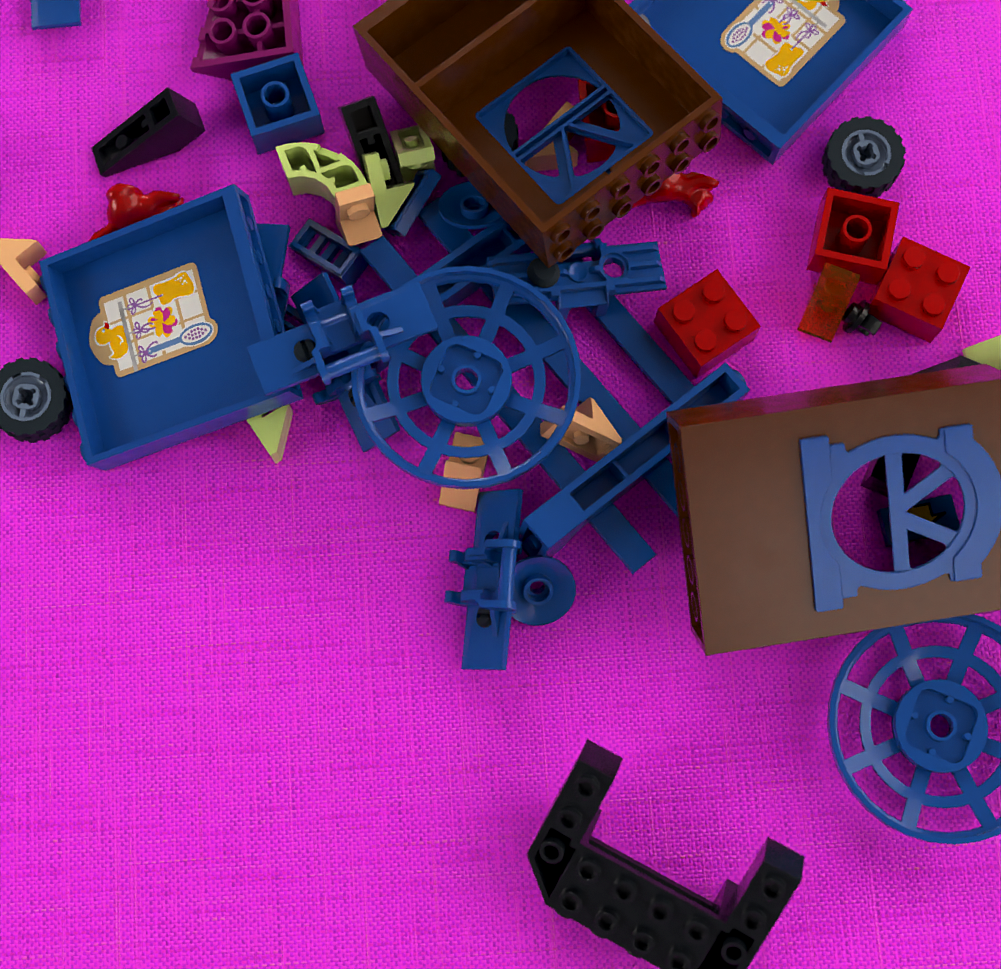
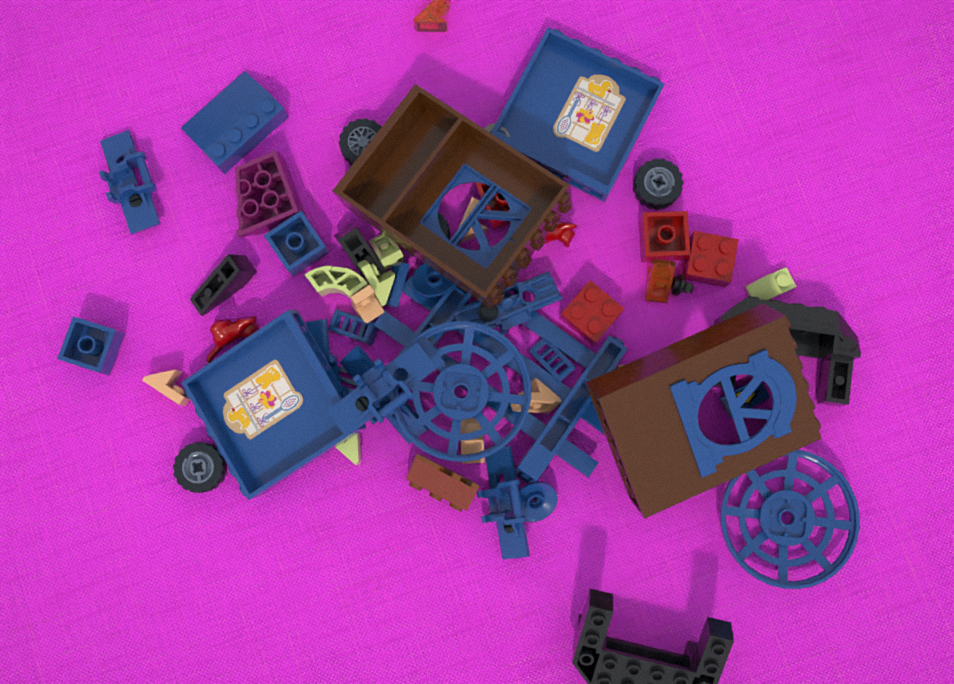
camera: 15 degrees left, 5 degrees up
none -> dark orange wedge [406,454,480,512]
none -> blue slope [529,339,576,382]

